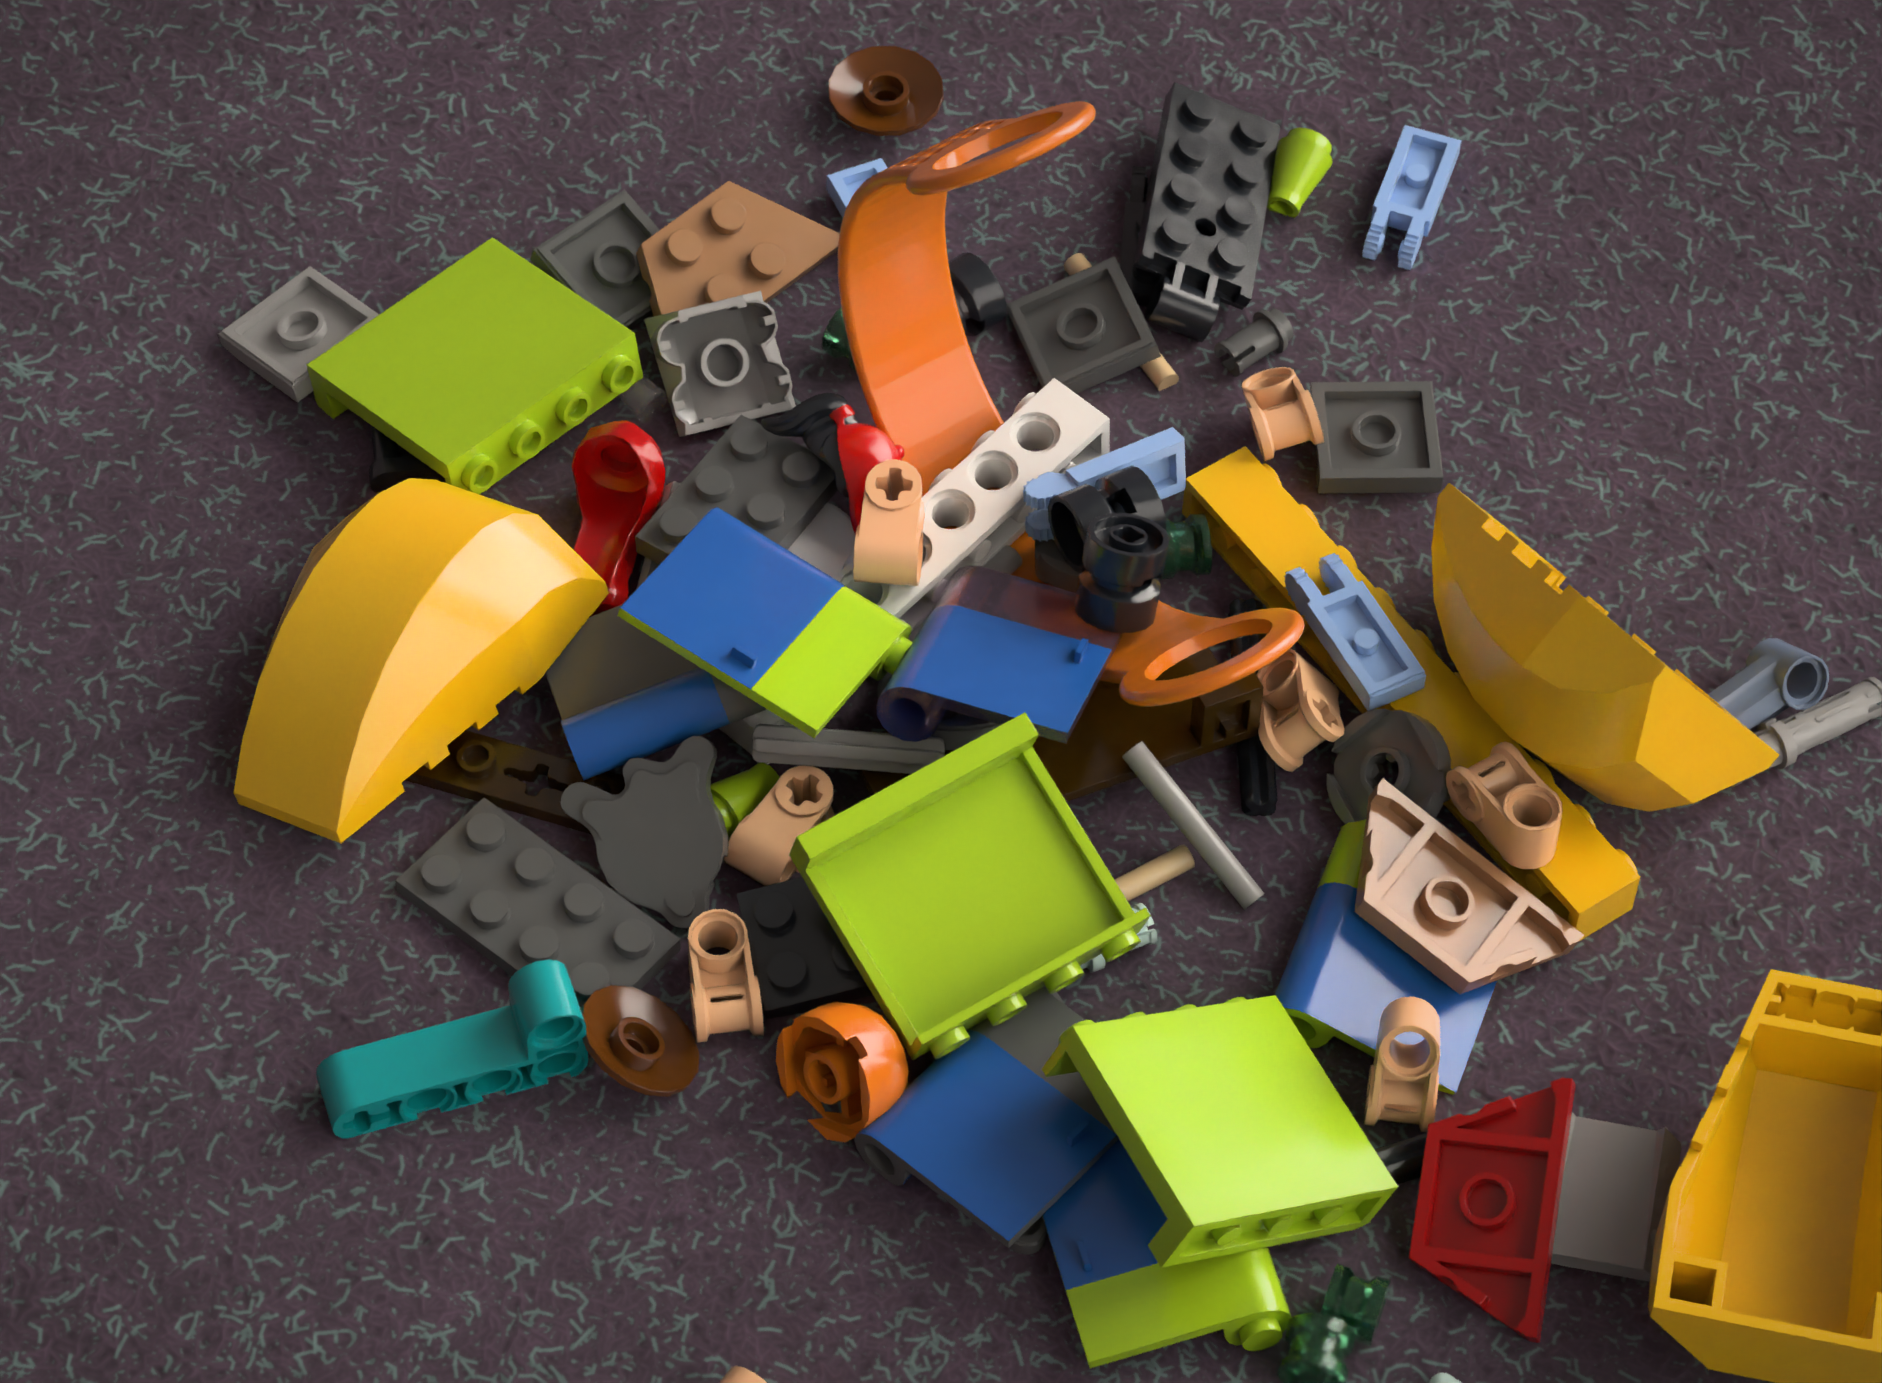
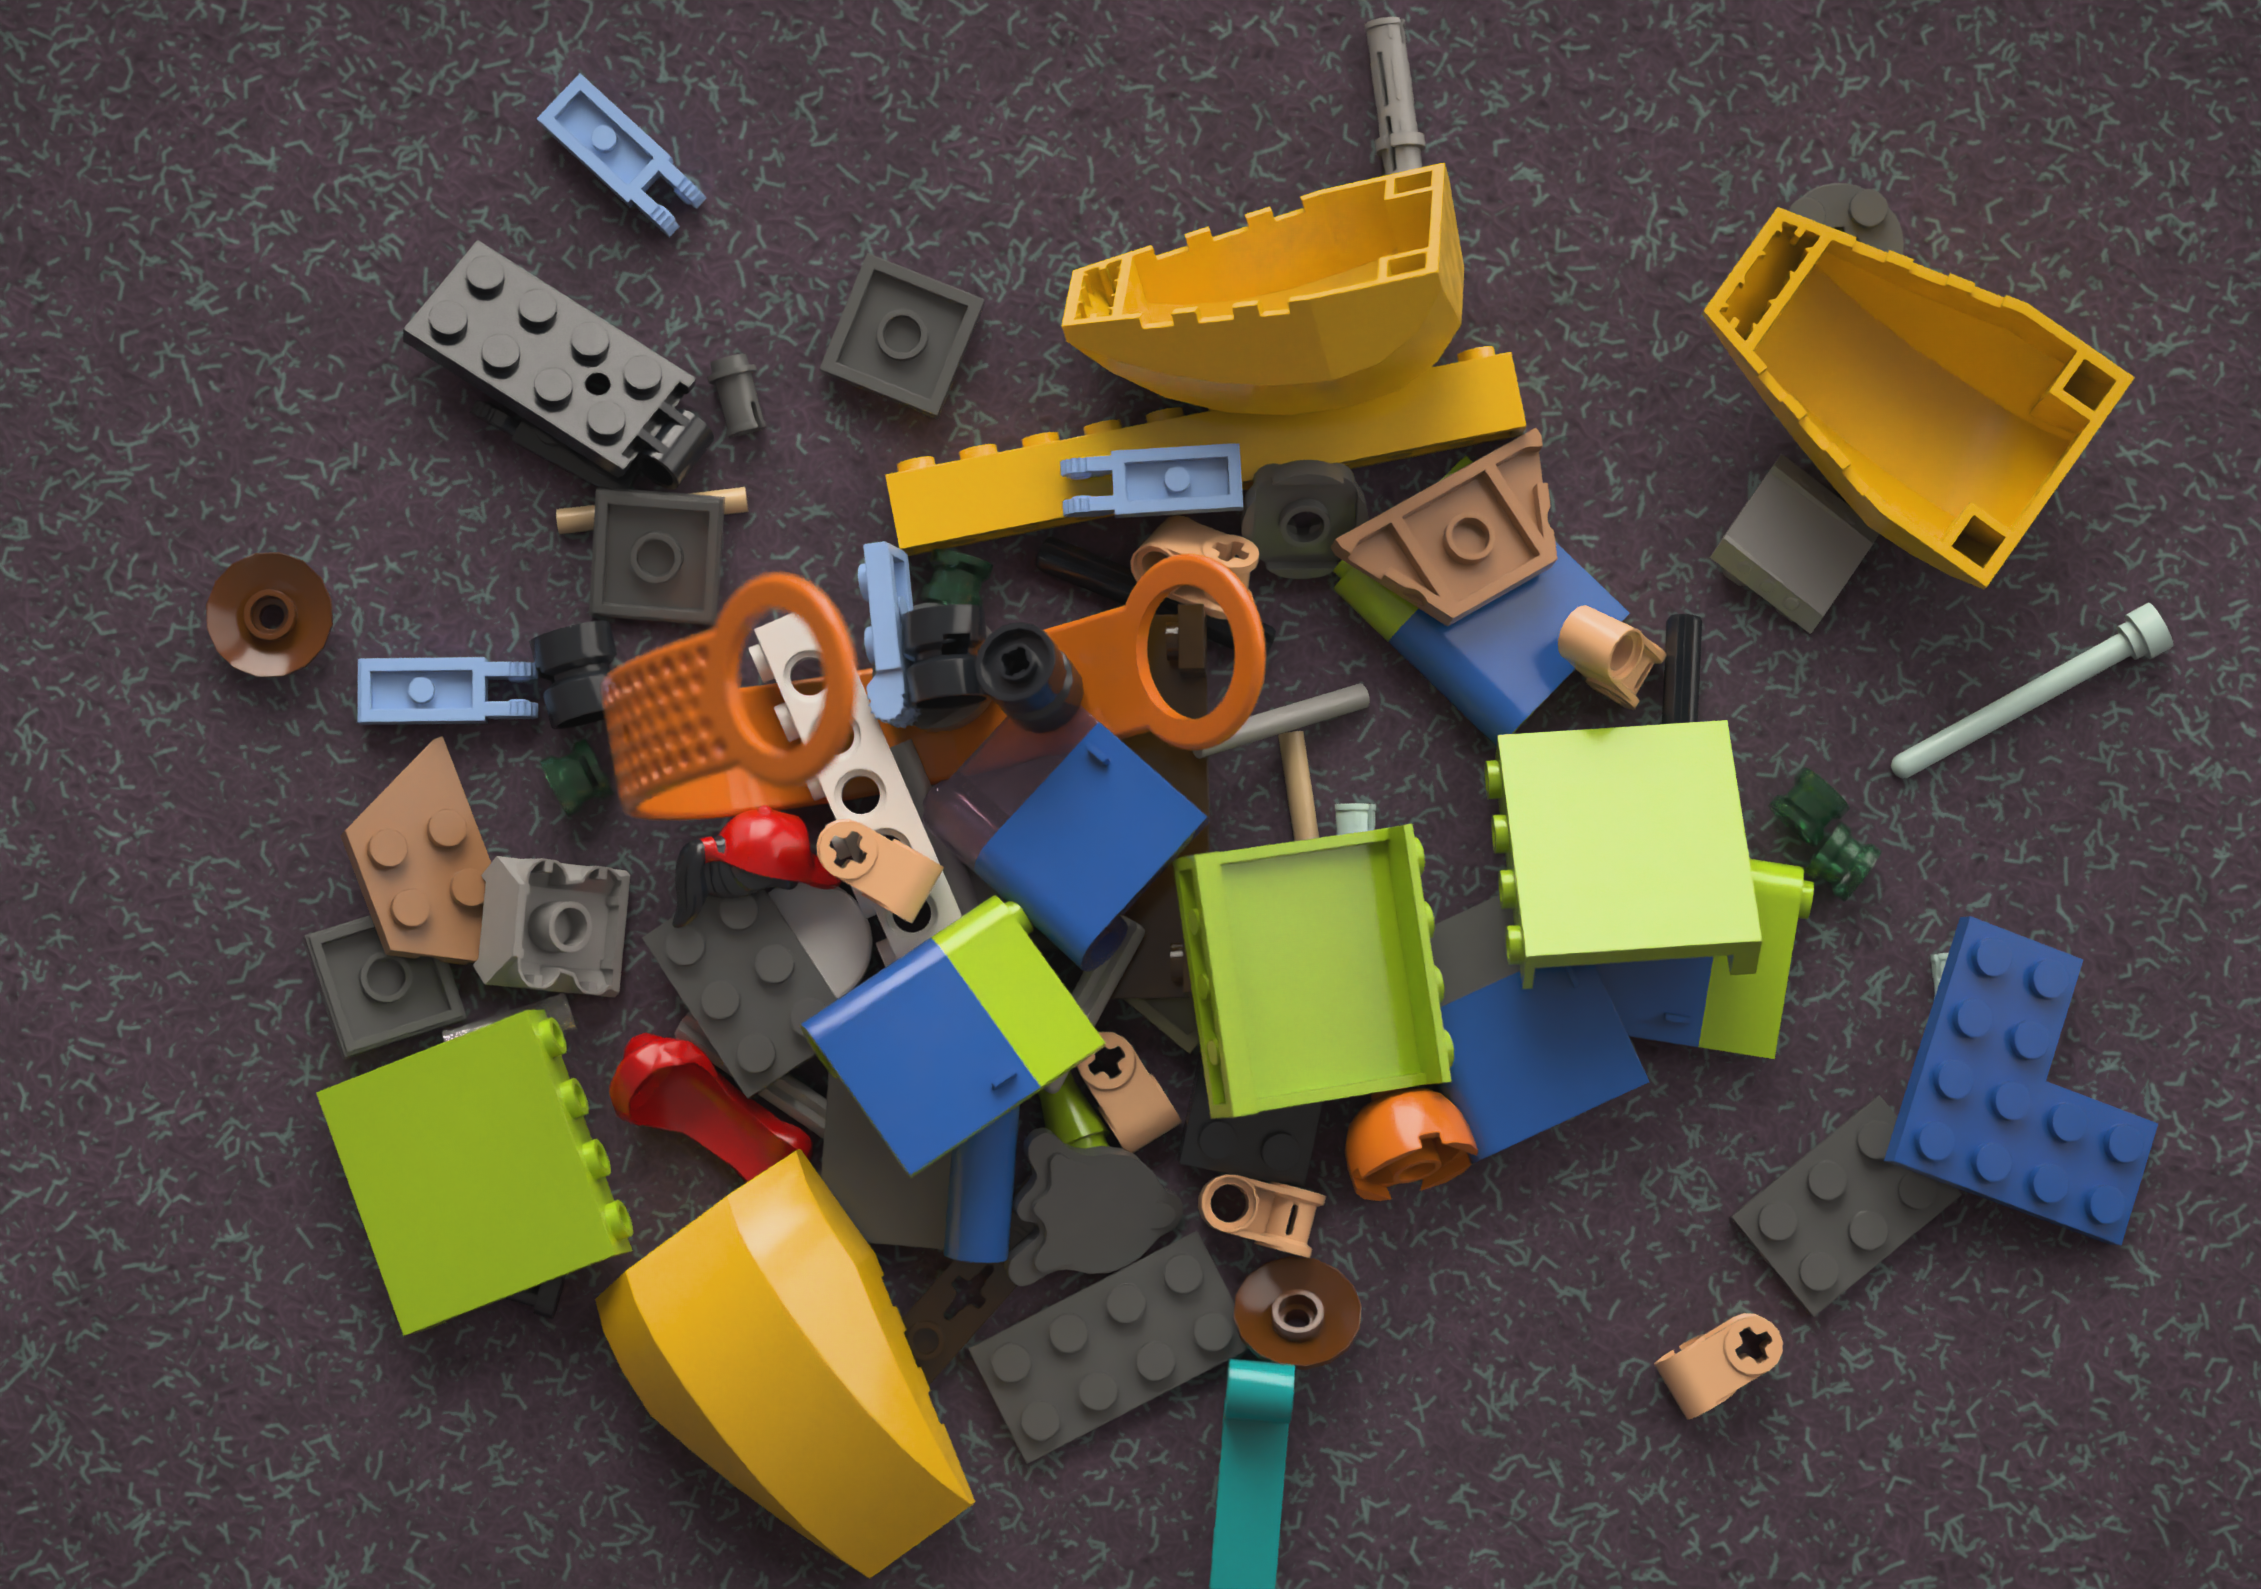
camera: 65 degrees left, 30 degrees up
light grey plate [218,266,379,403] -> none
light nougat piece [1242,367,1324,461] -> none
lime cone [1267,128,1333,218] -> none
red wing [1409,1078,1576,1343] -> none
light nougat piece [1446,741,1562,869] -> none
sand blue piece [1708,638,1829,732] -> none

